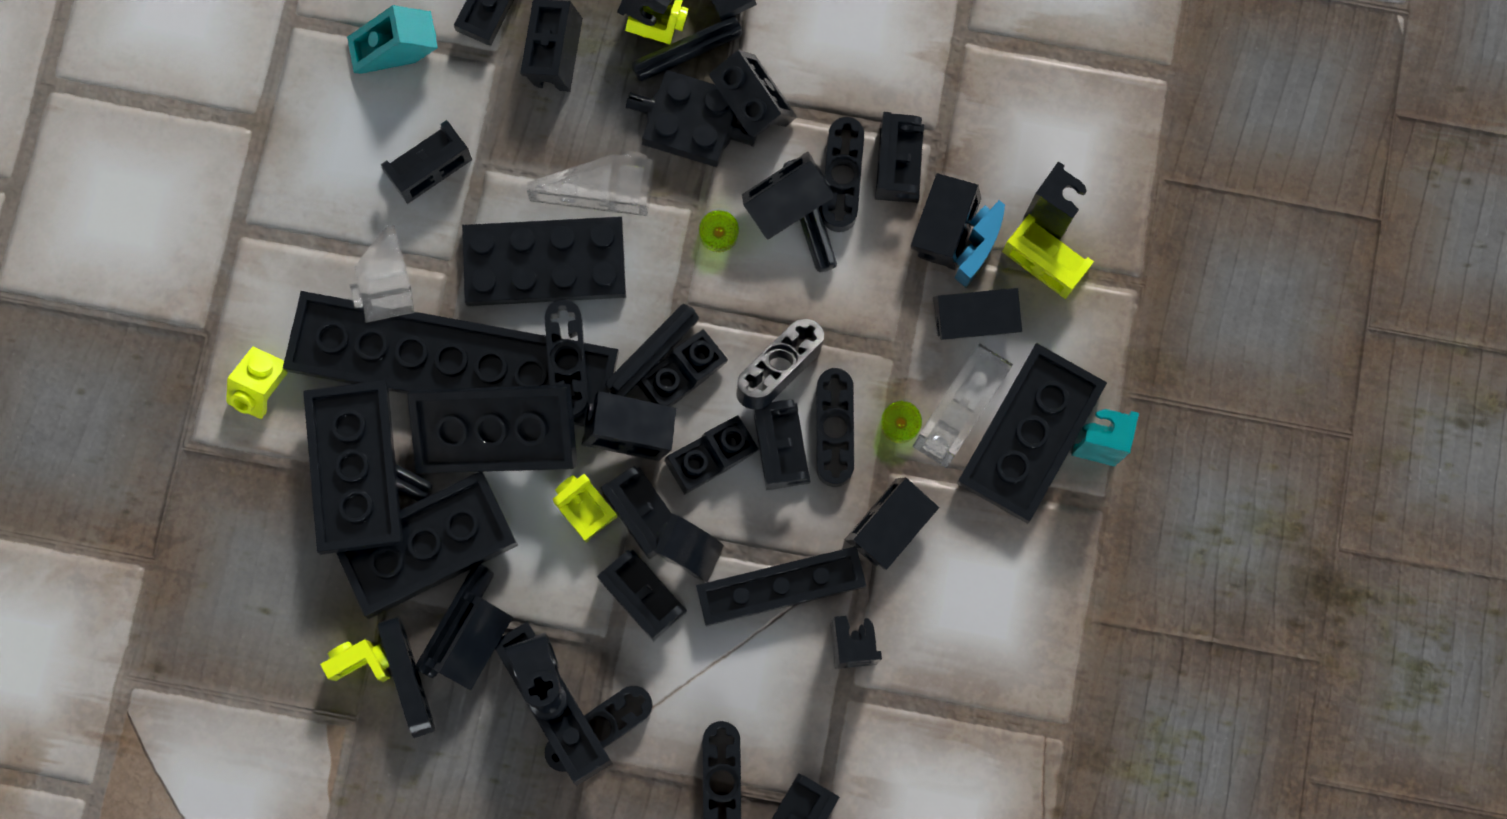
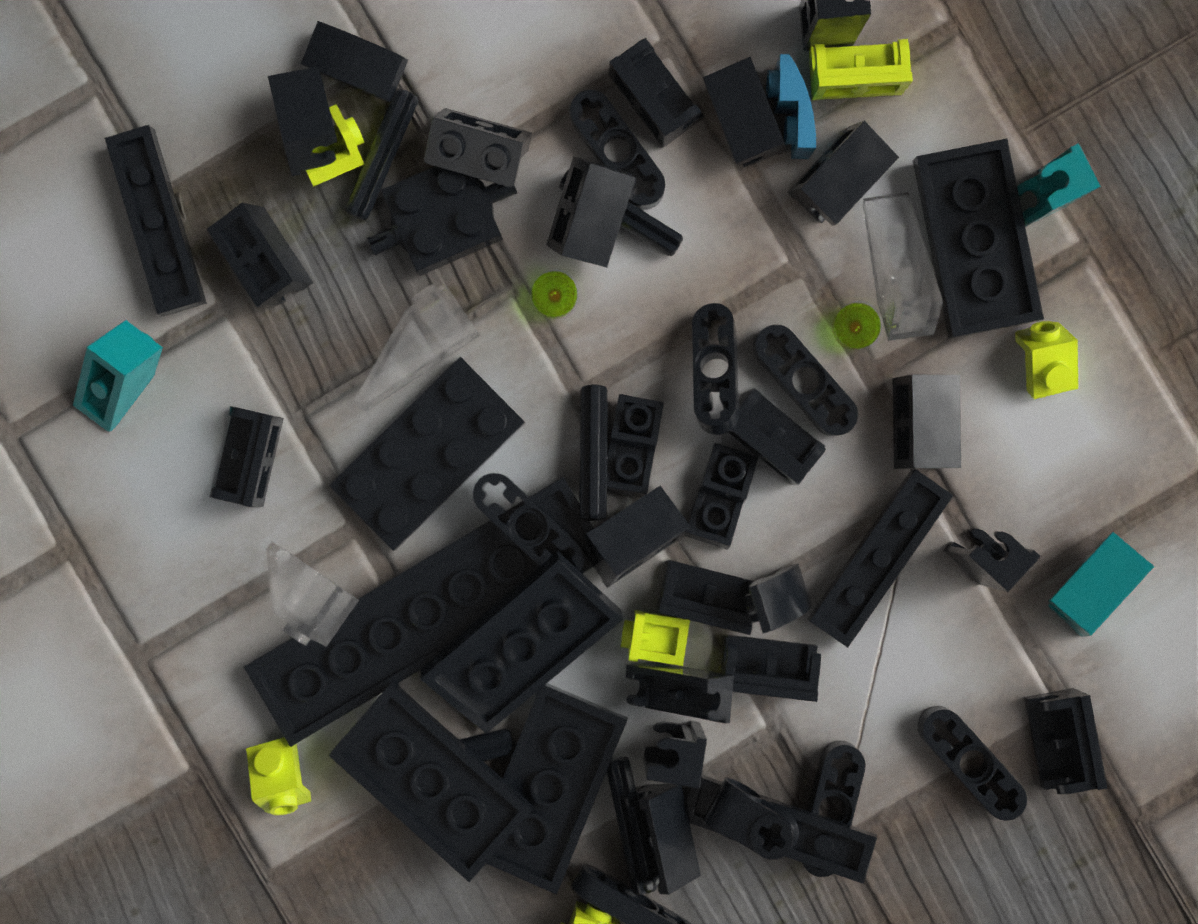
camera: 40 degrees left, 10 degrees up
none -> black hinge [625,661,734,724]
none -> black hinge [643,721,707,788]
none -> neon yellow bracket [1015,321,1078,399]
none -> teal hinge [1048,532,1155,637]

